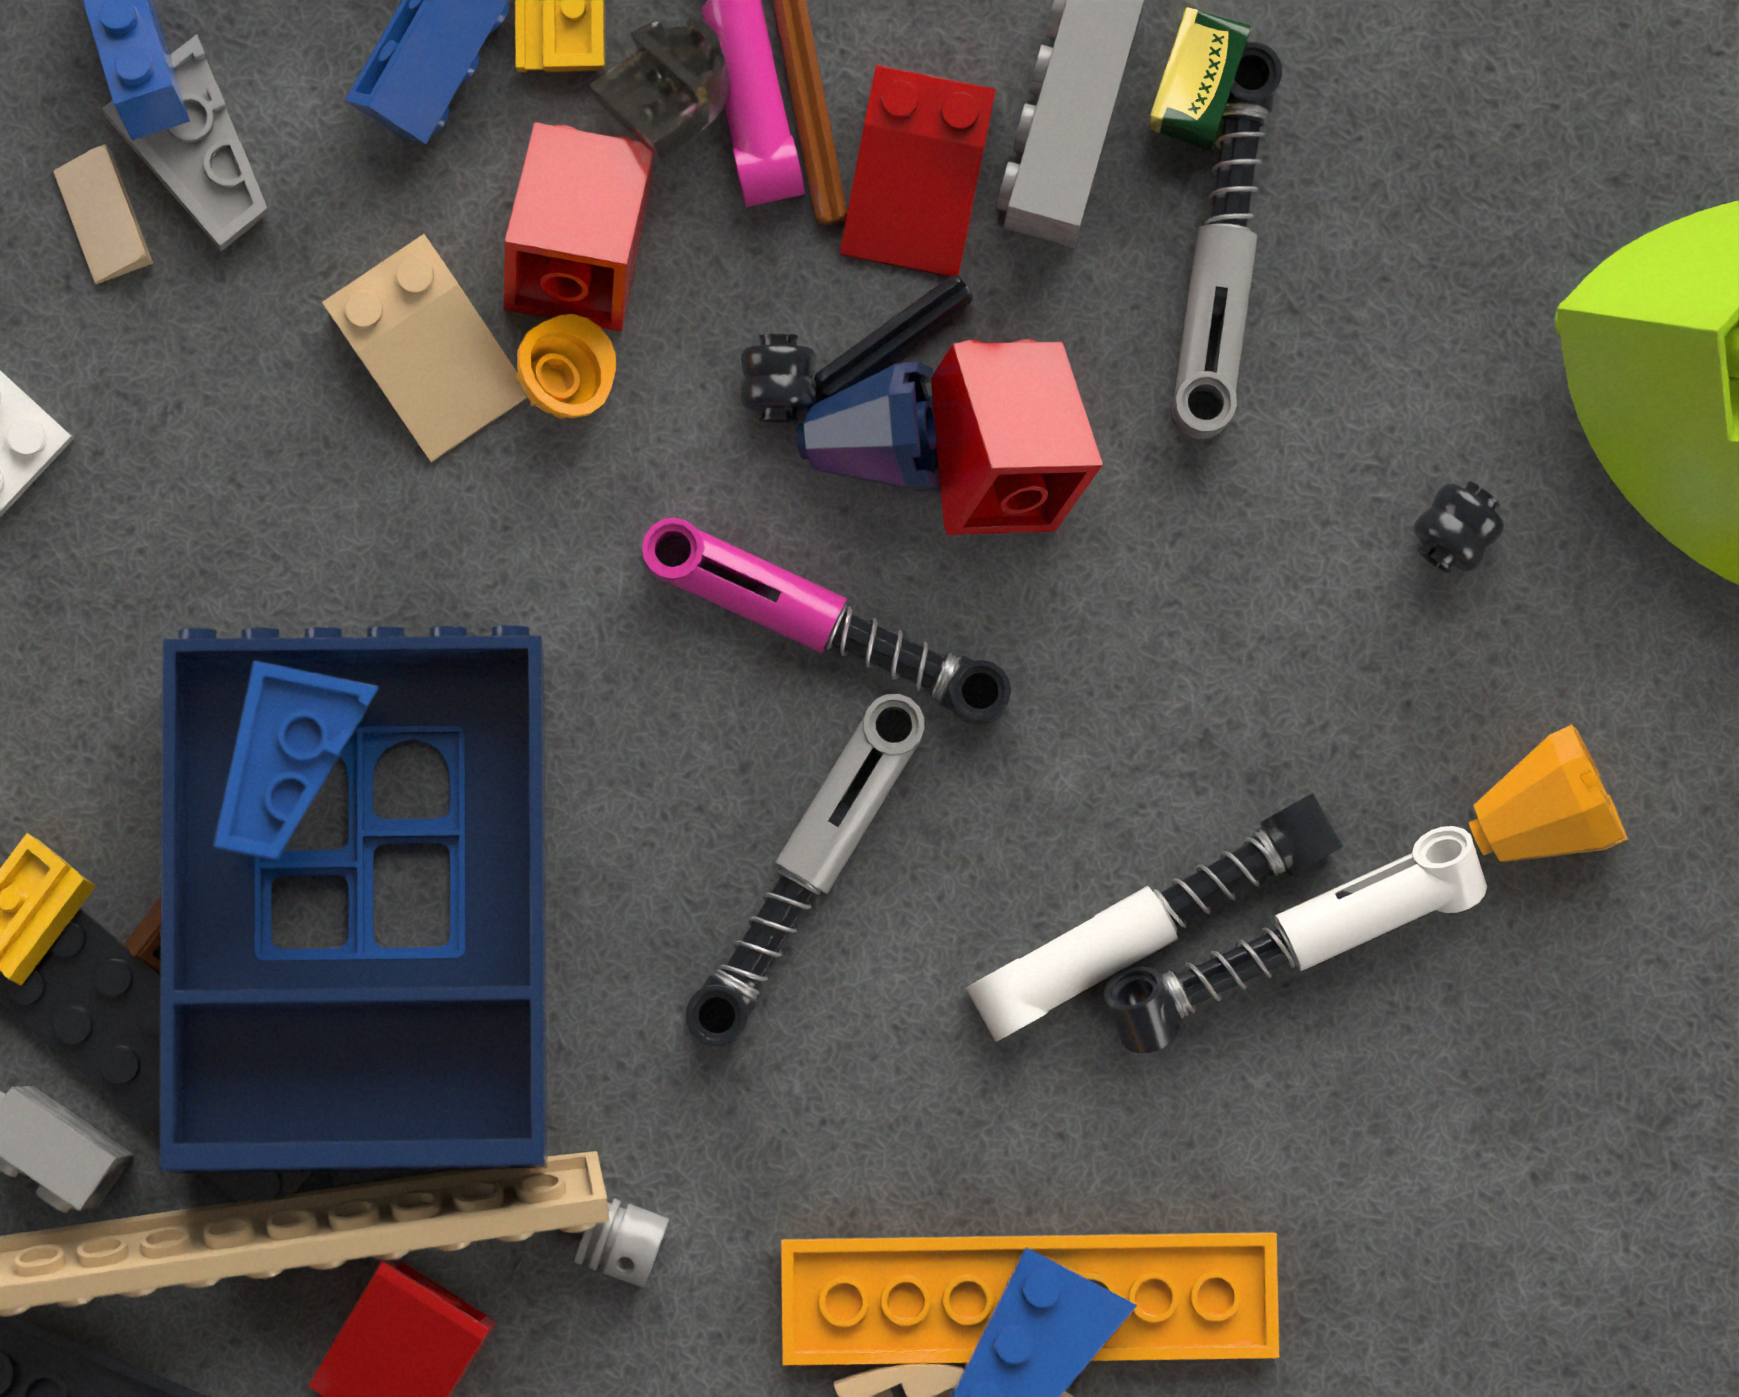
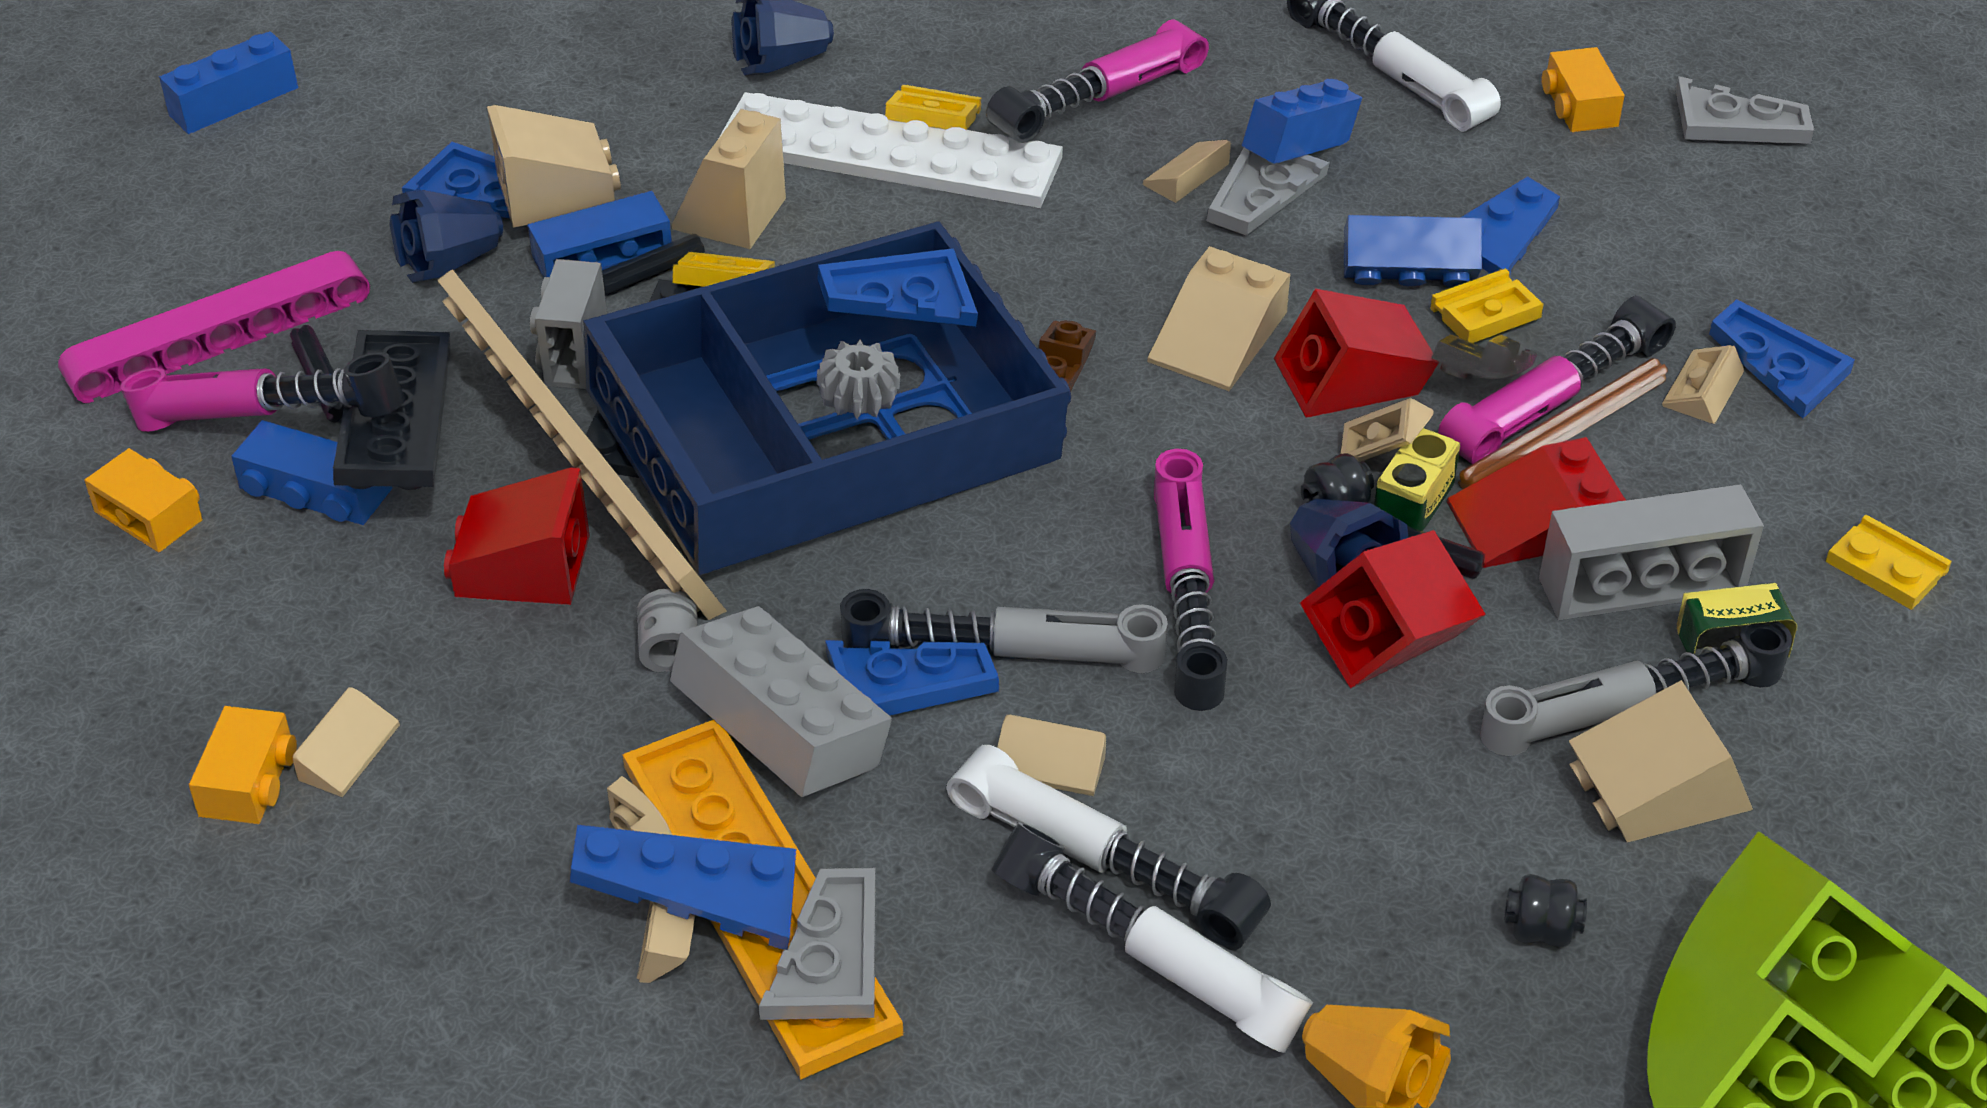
camera: 70 degrees right, 40 degrees down
light orange piece [515,314,616,419] -> none
none -> light grey brick [670,606,892,797]
none -> light grey wing [759,868,876,1020]
none -> light grey gear [817,339,900,419]
none -> blue wing [825,640,999,715]
none -> tan slope [997,715,1106,796]
none -> reddish brown slope [1039,320,1096,392]
none -> tan slope [1341,398,1434,461]
none -> light yellow piece [1374,428,1460,531]
none -> tan slope [1569,680,1753,842]

